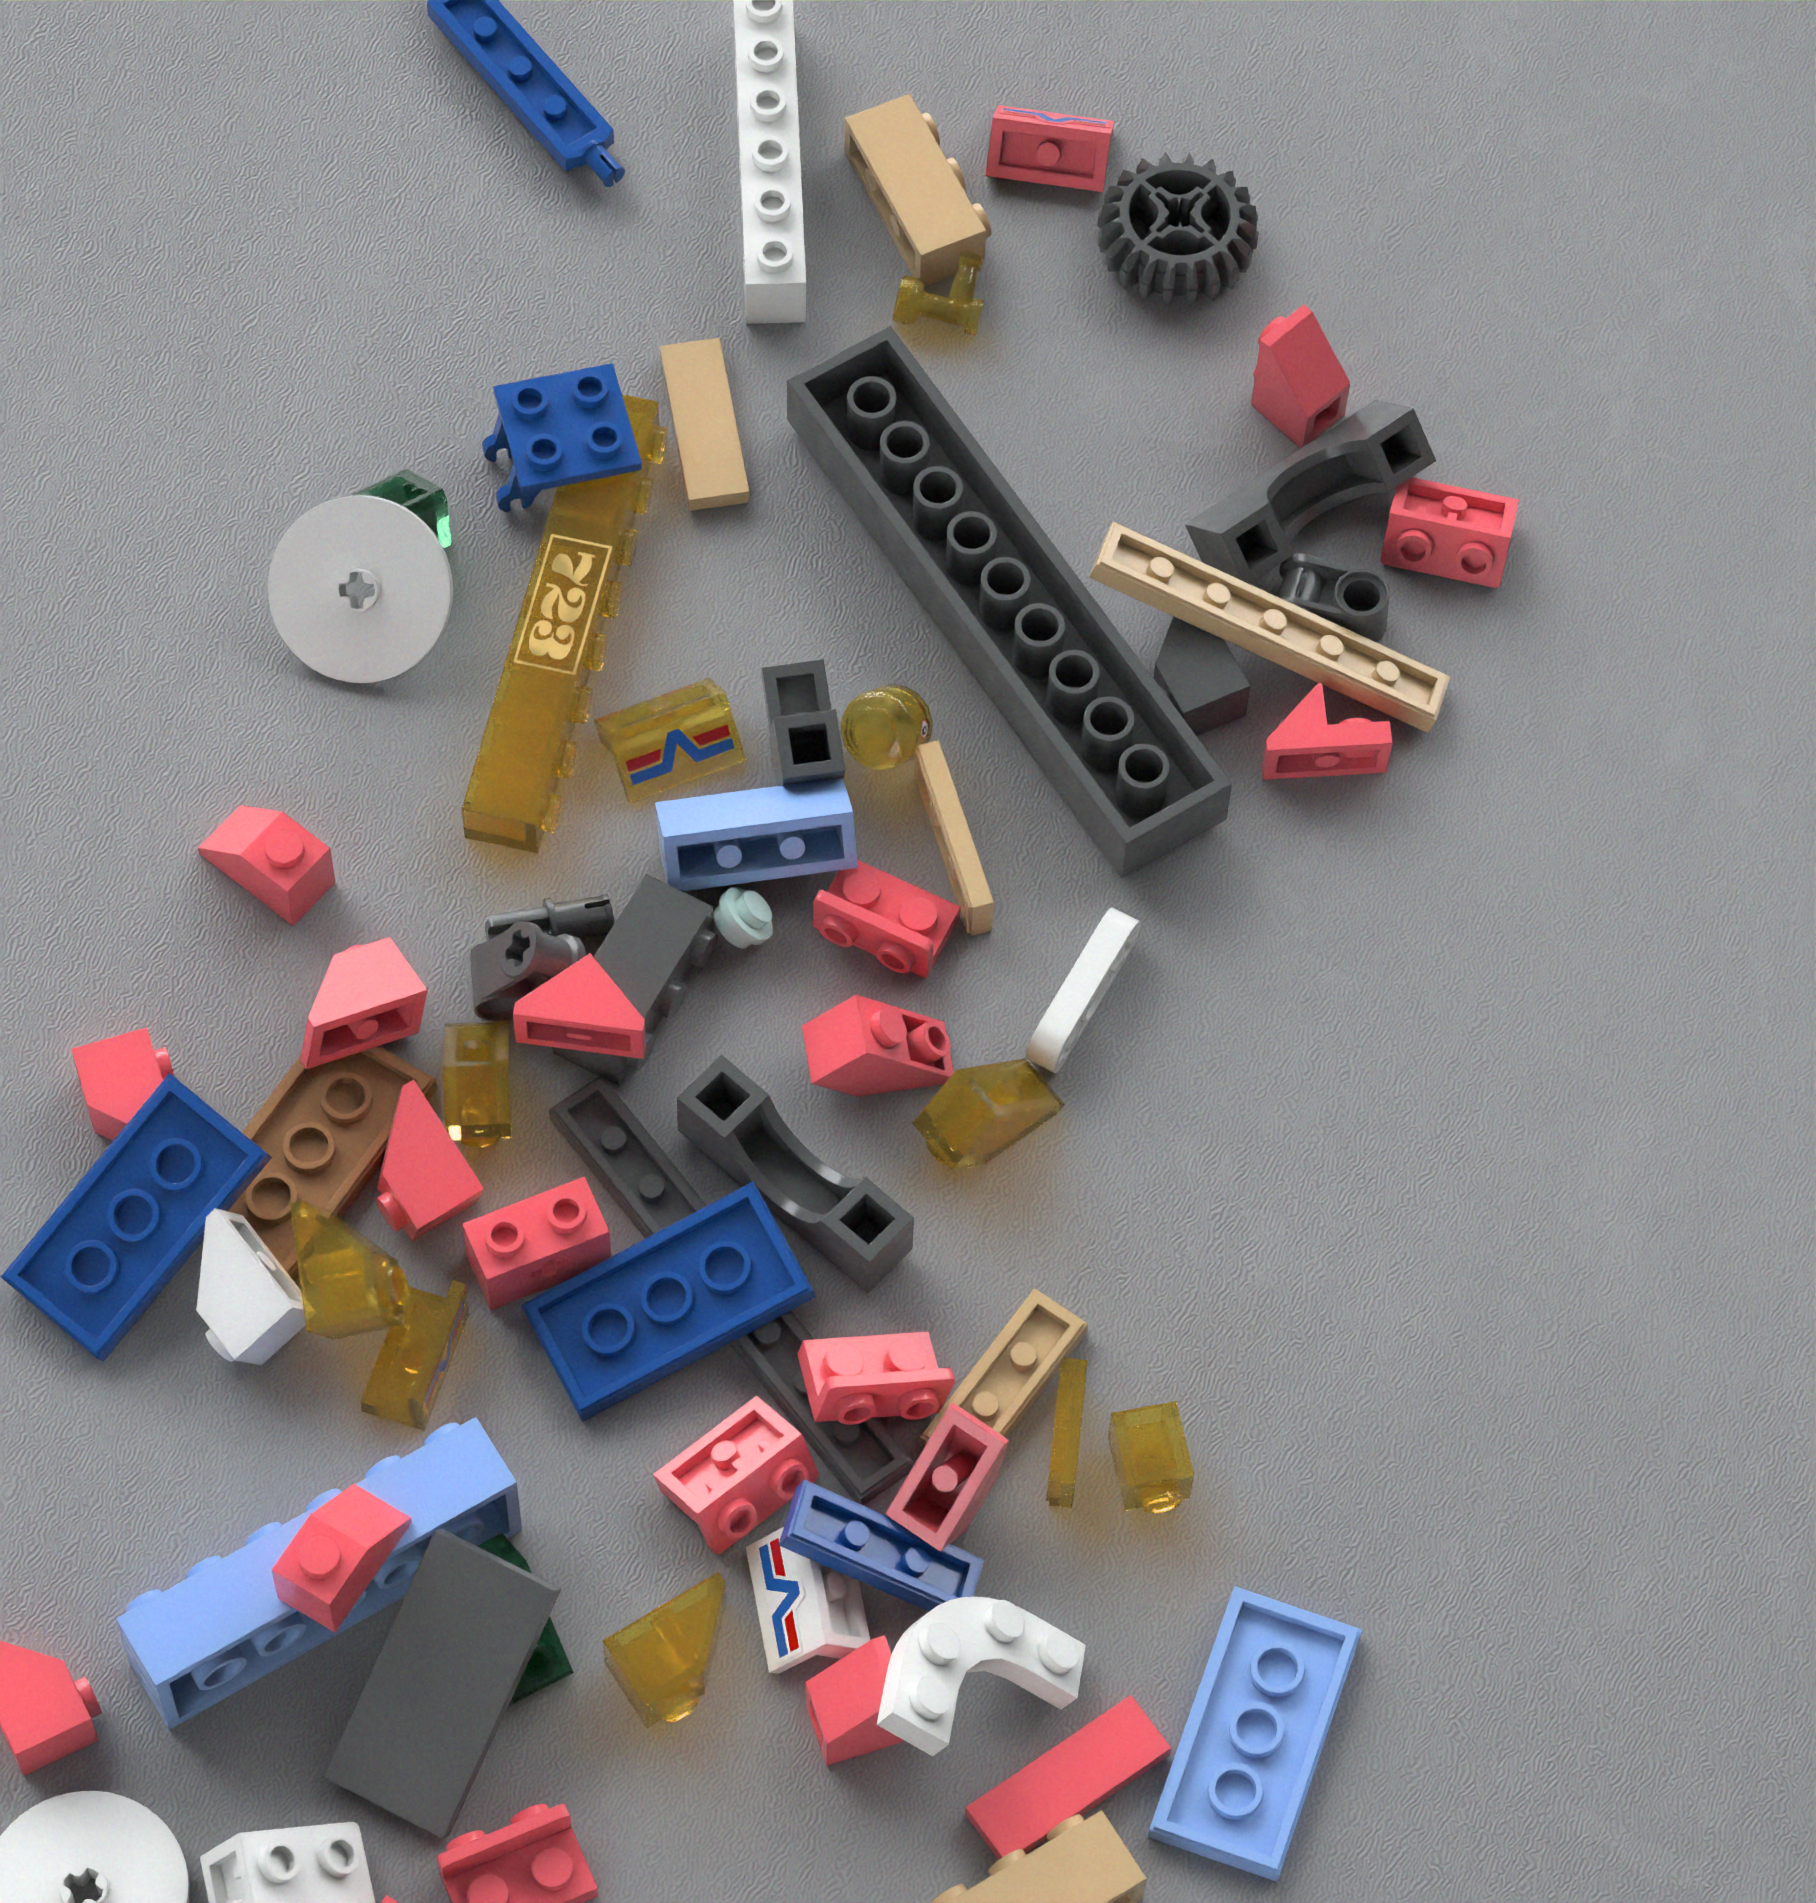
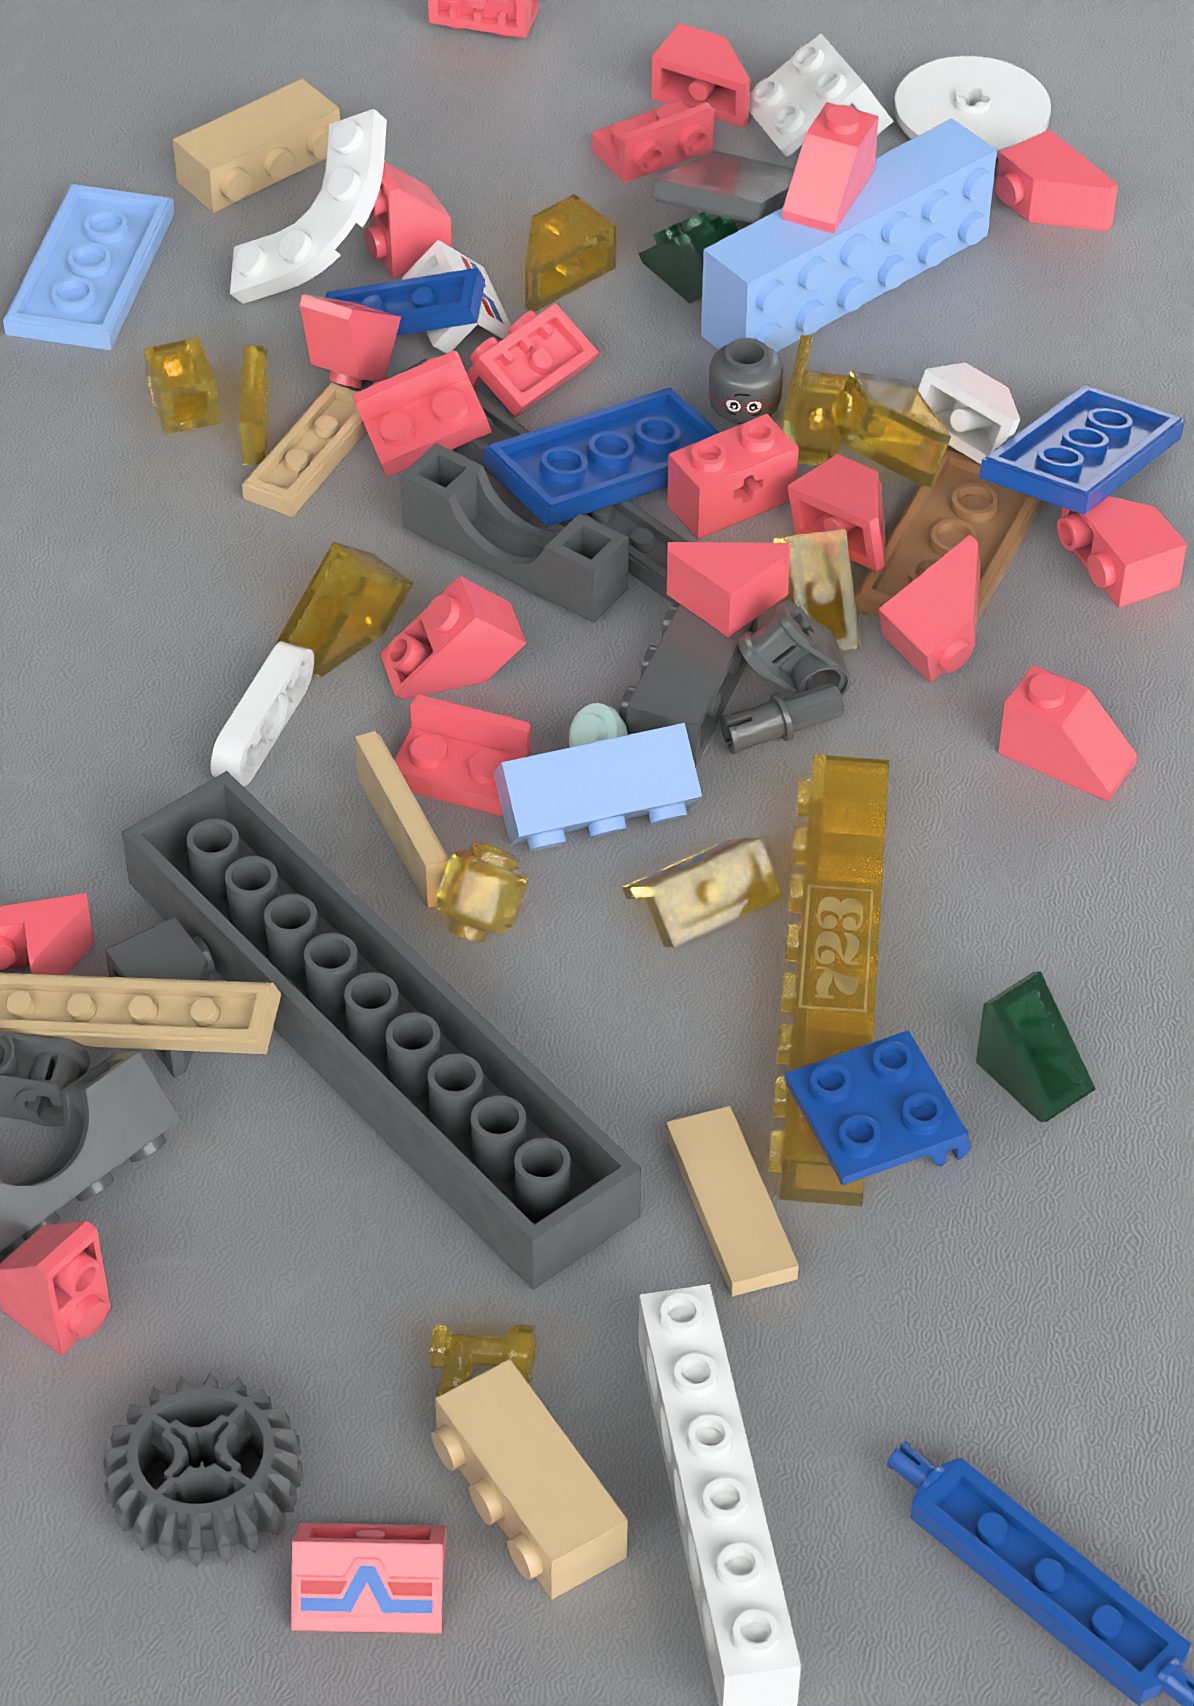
camera: 175 degrees right, 15 degrees down
white piece [268,495,453,683] -> none
dark grey brick [761,659,846,786] -> none
coral tile [965,1695,1171,1860] -> none
none -> dark grey head [708,338,783,424]

